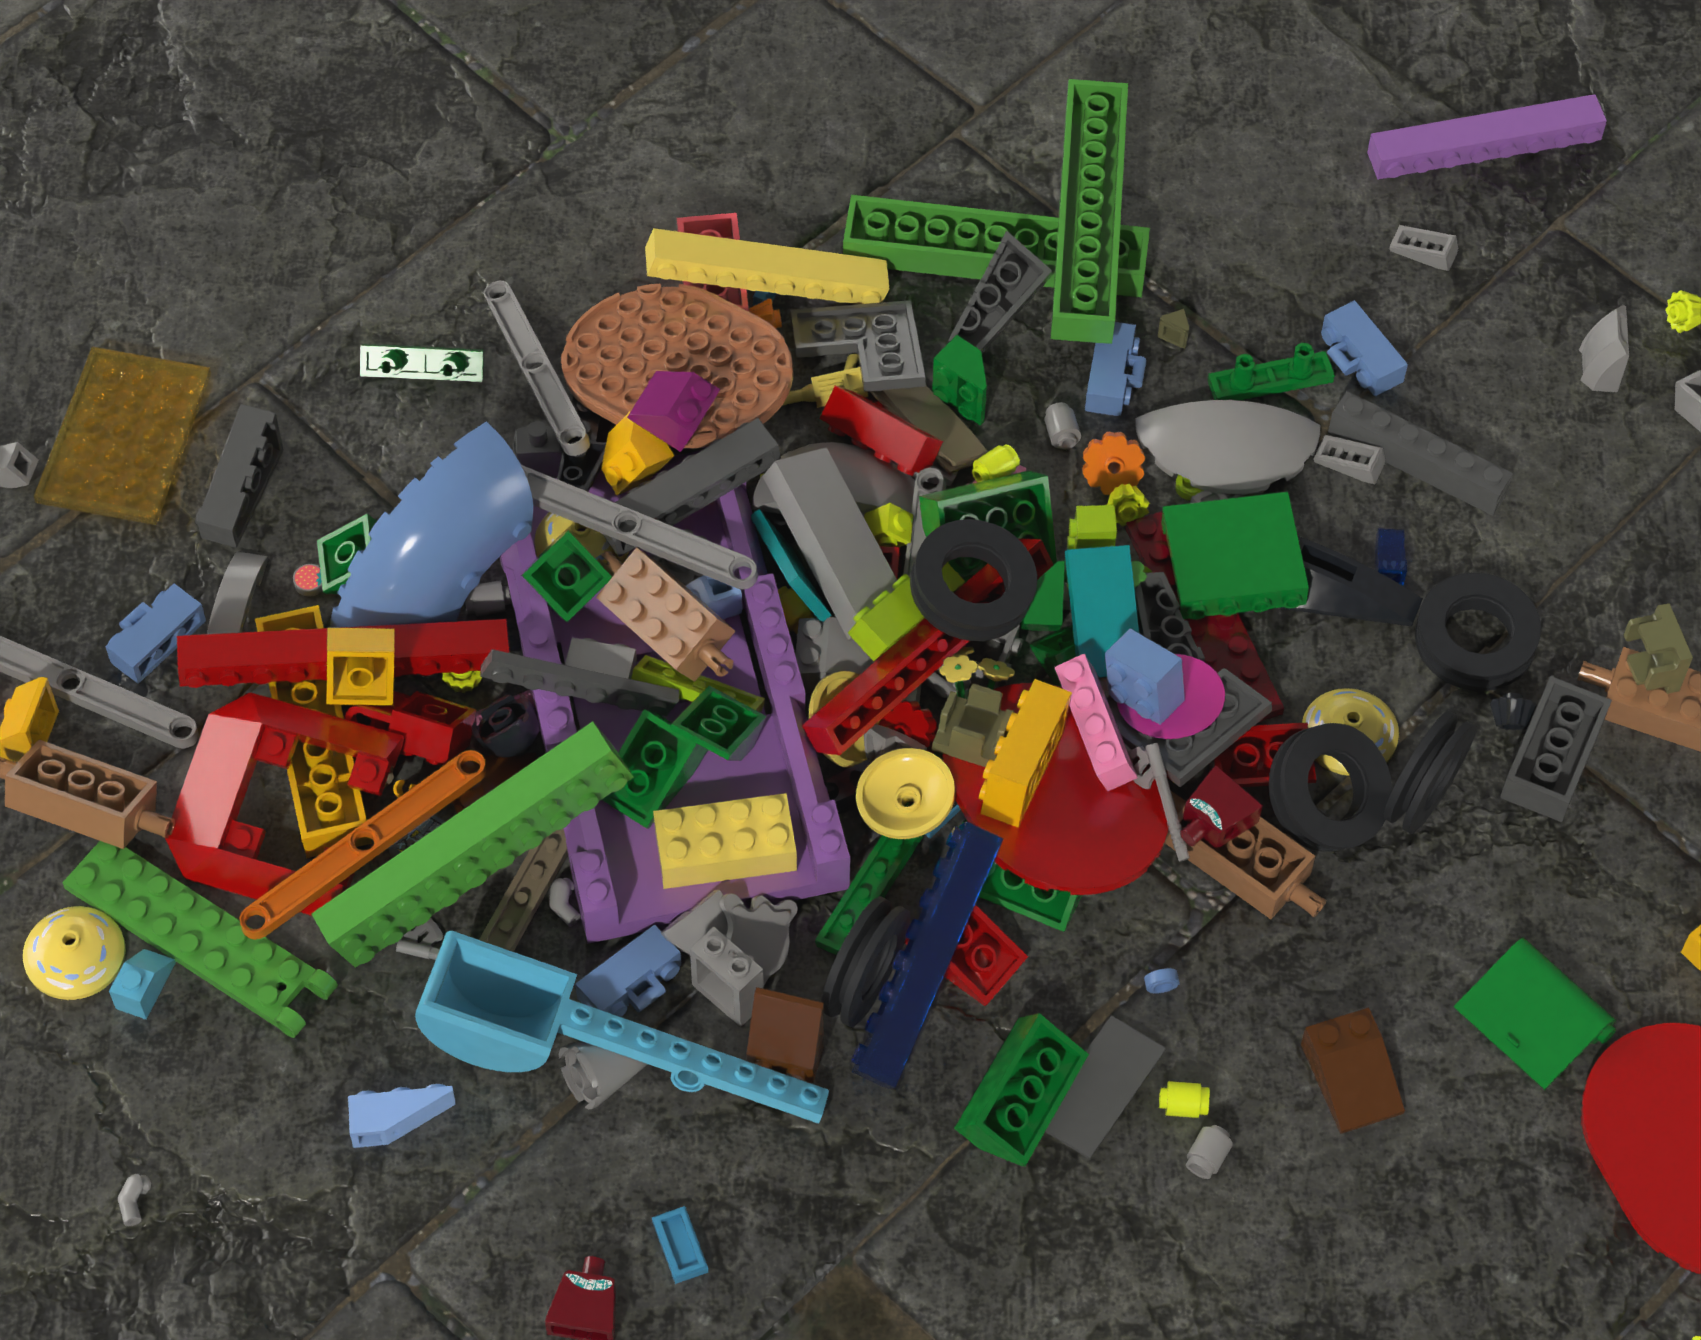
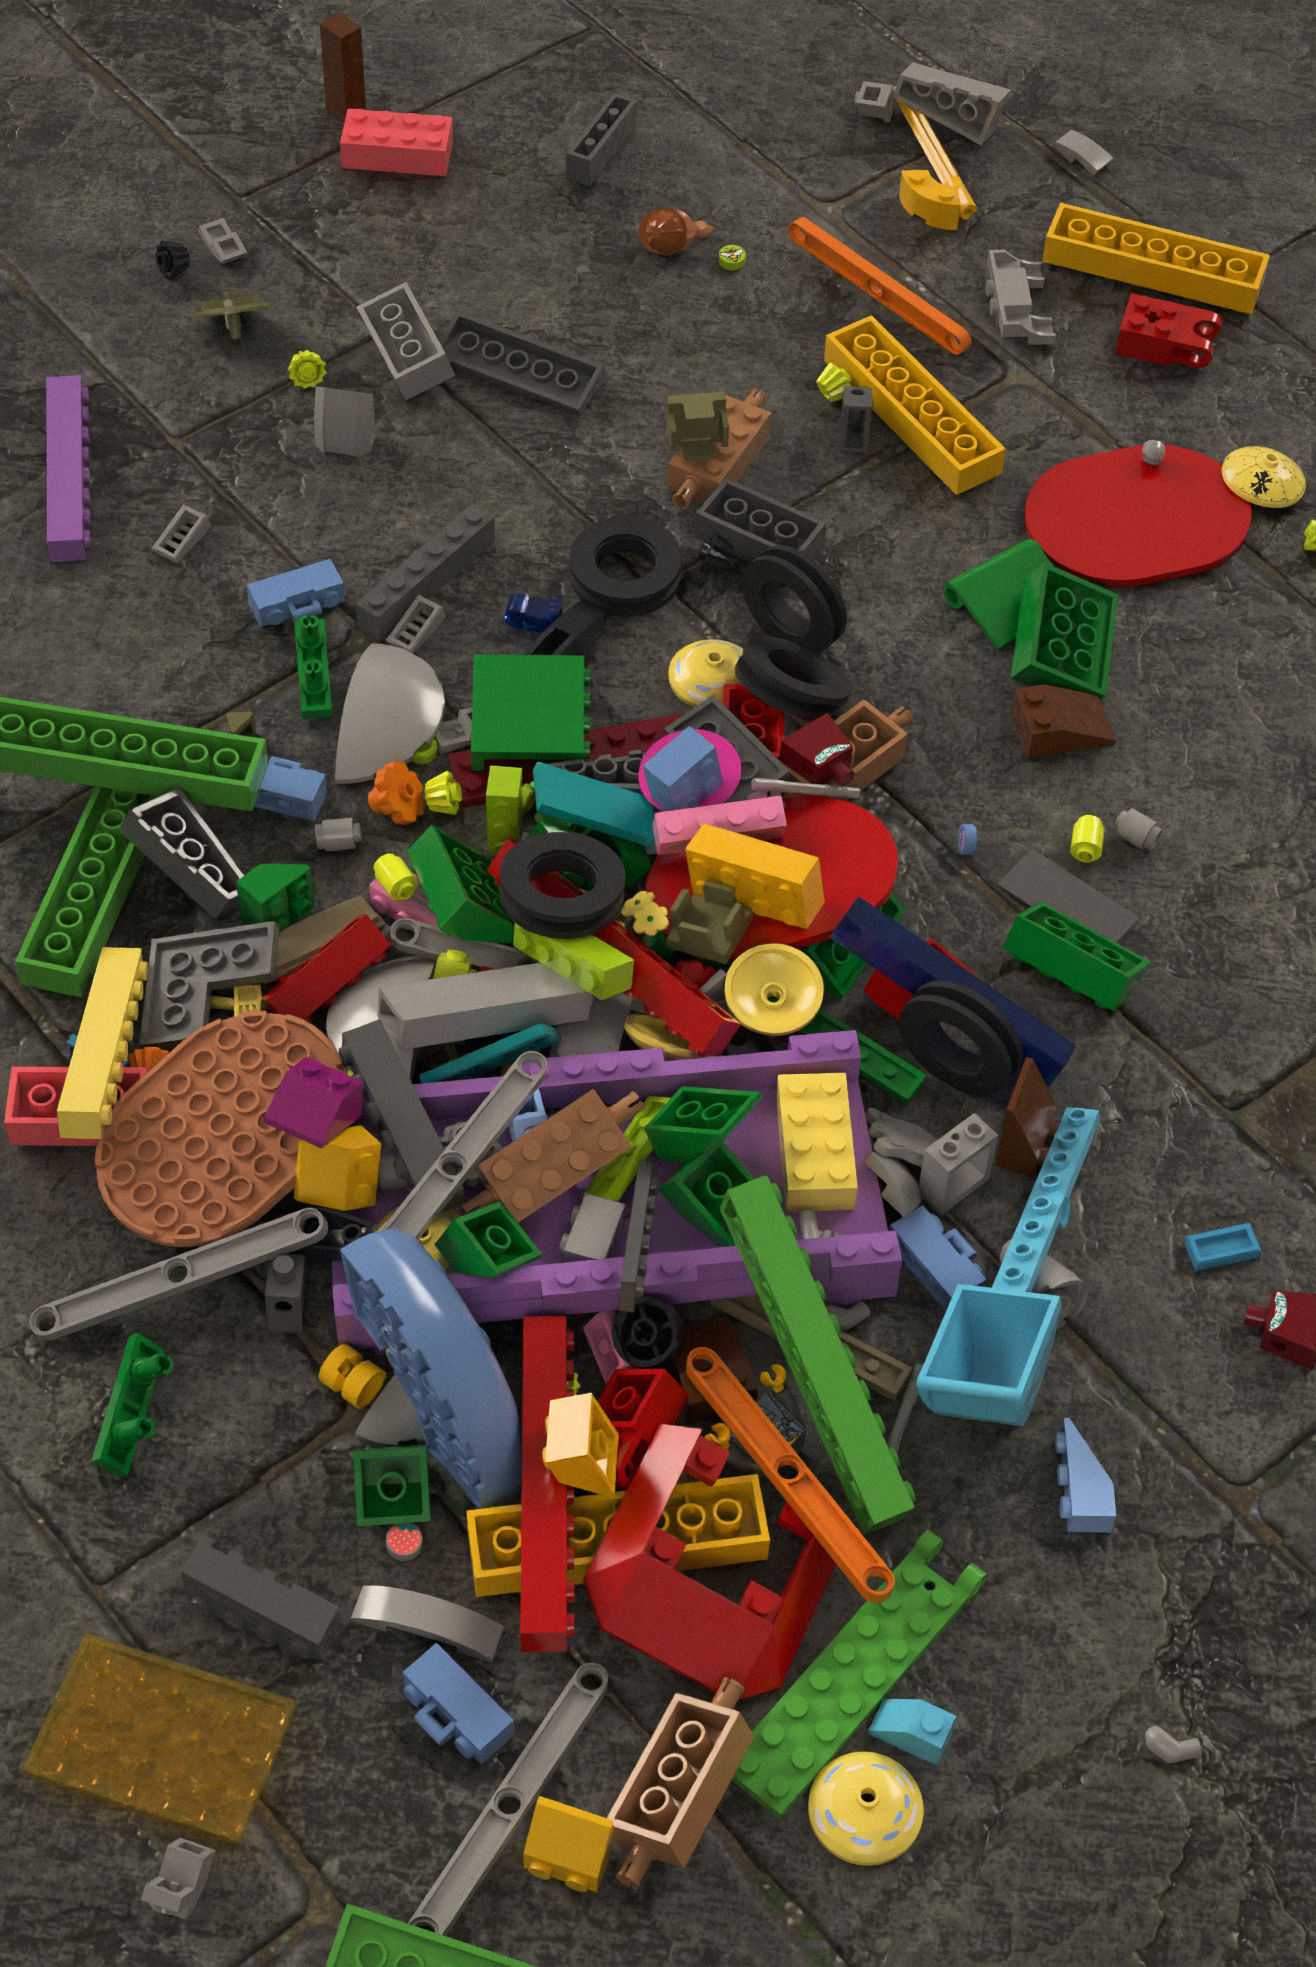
camera: 85 degrees left, 5 degrees down
none -> light grey arm [799,1210,838,1239]
none -> green slope [1011,562,1119,698]

